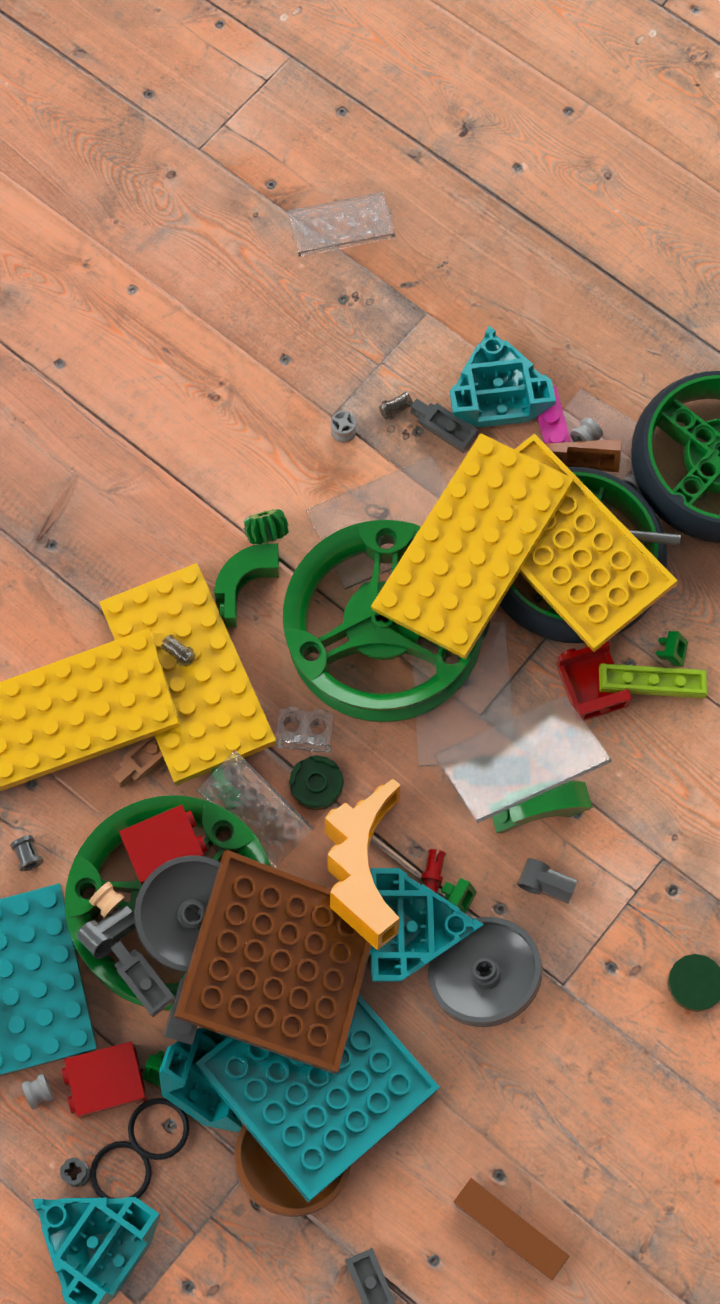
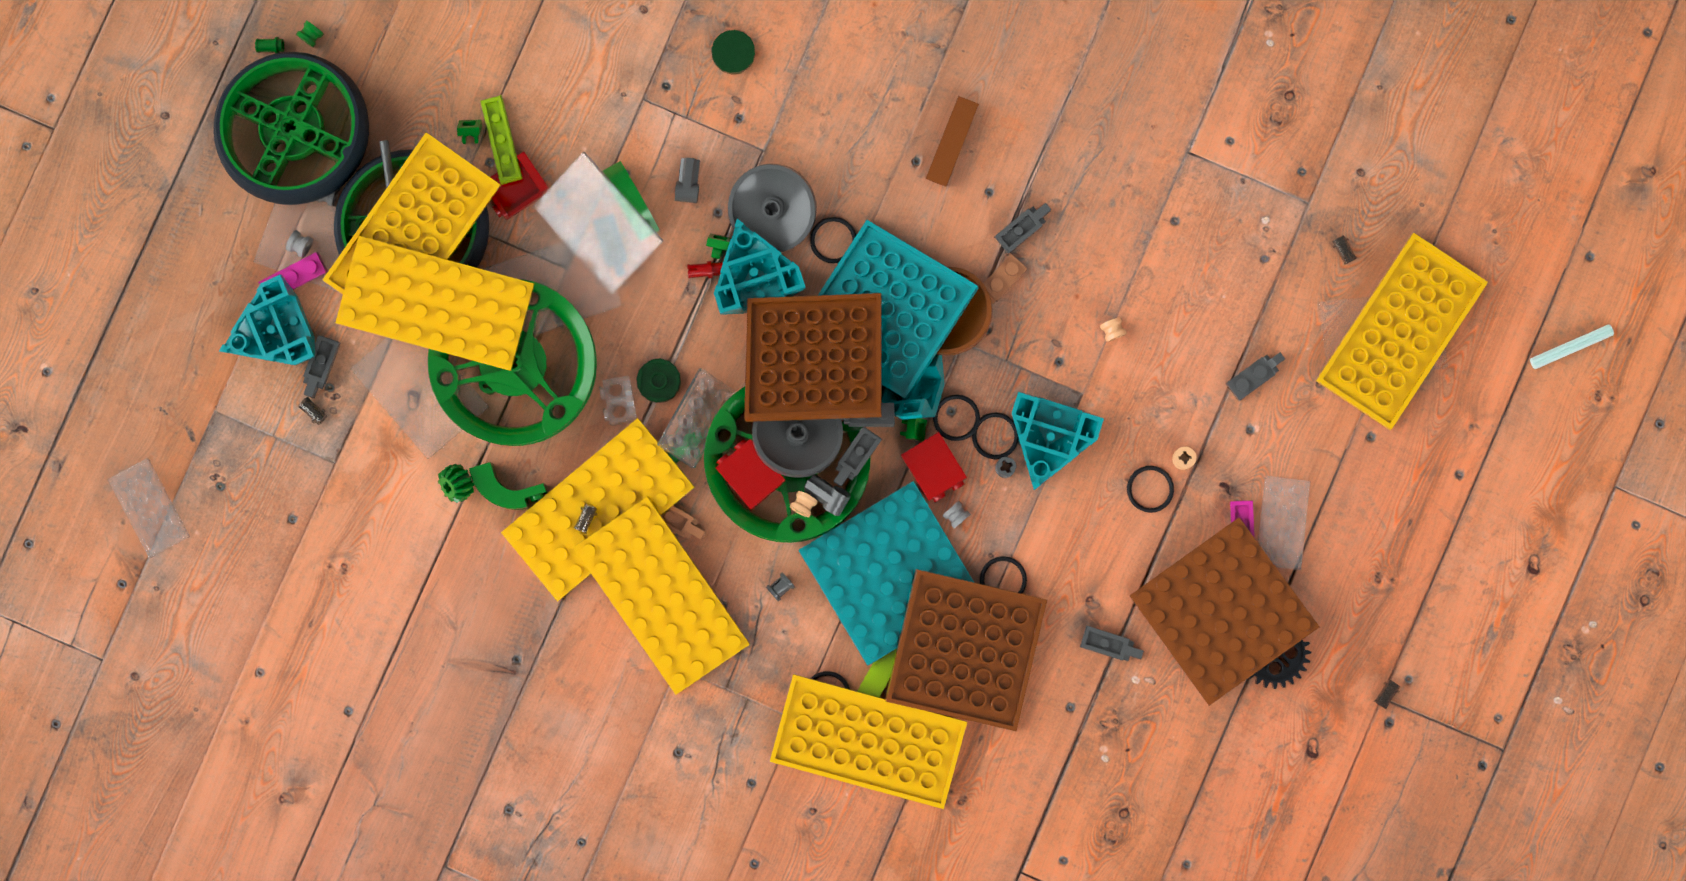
camera: 105 degrees left, 15 degrees up
light orange arch [325,779,401,950] -> none
light grey wheel [331,411,356,443] -> none
dark orange slope [515,439,622,472] -> none
none -> black tyre [810,217,856,263]
none -> nougat hinge [983,254,1027,304]

